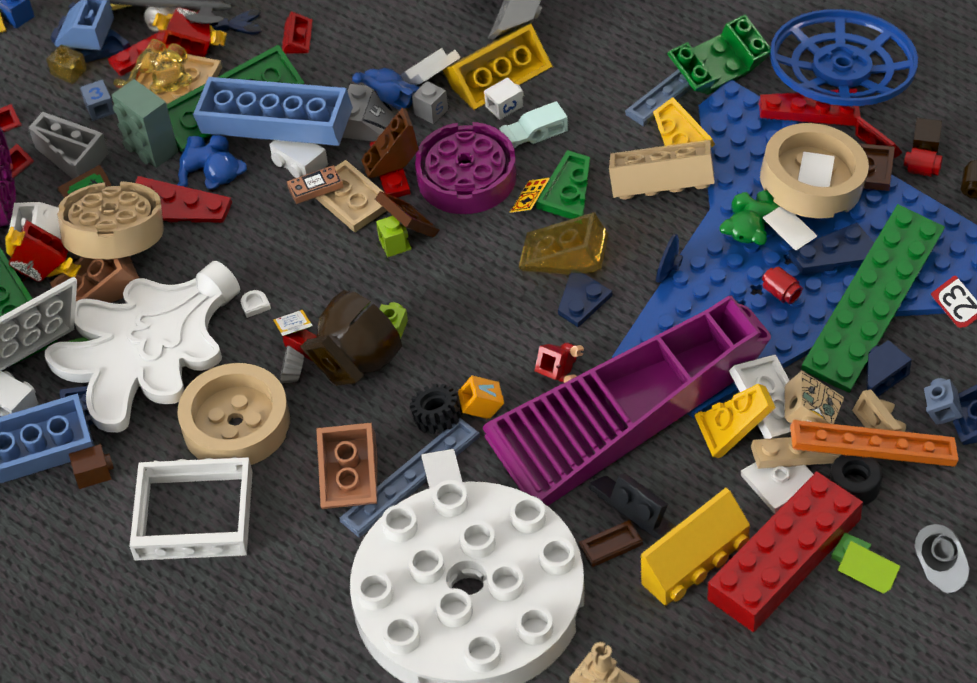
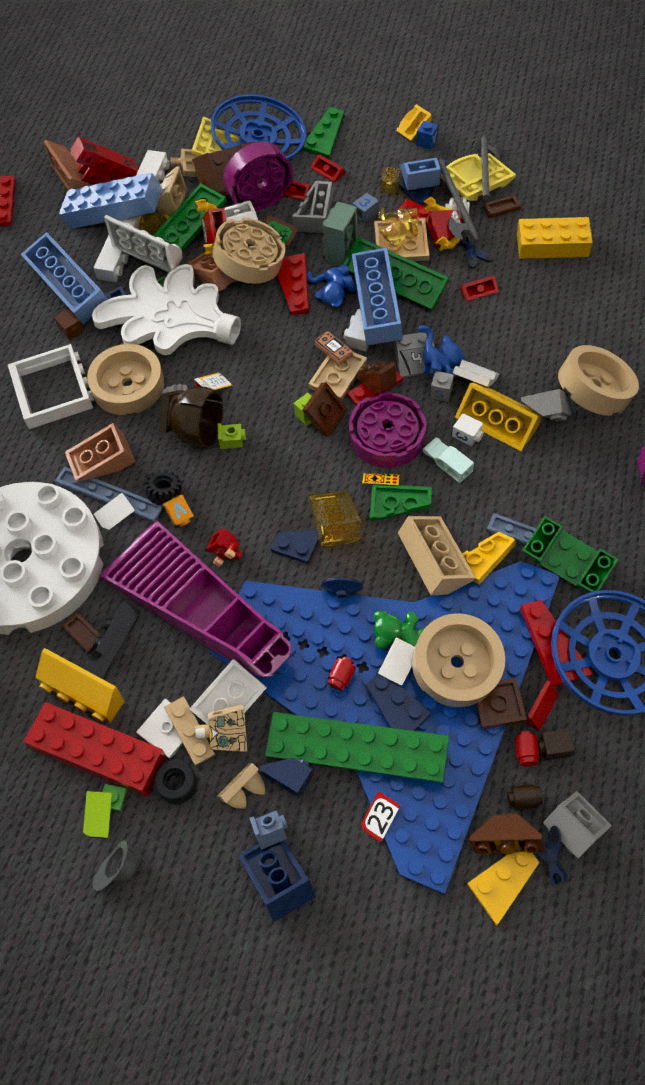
camera: 70 degrees right, 10 degrees up
white tile [241,290,271,318] -> none
yellow wing [694,384,776,458] -> none
orange plate [790,420,959,467] -> none
white sticker [798,152,835,187] -> none

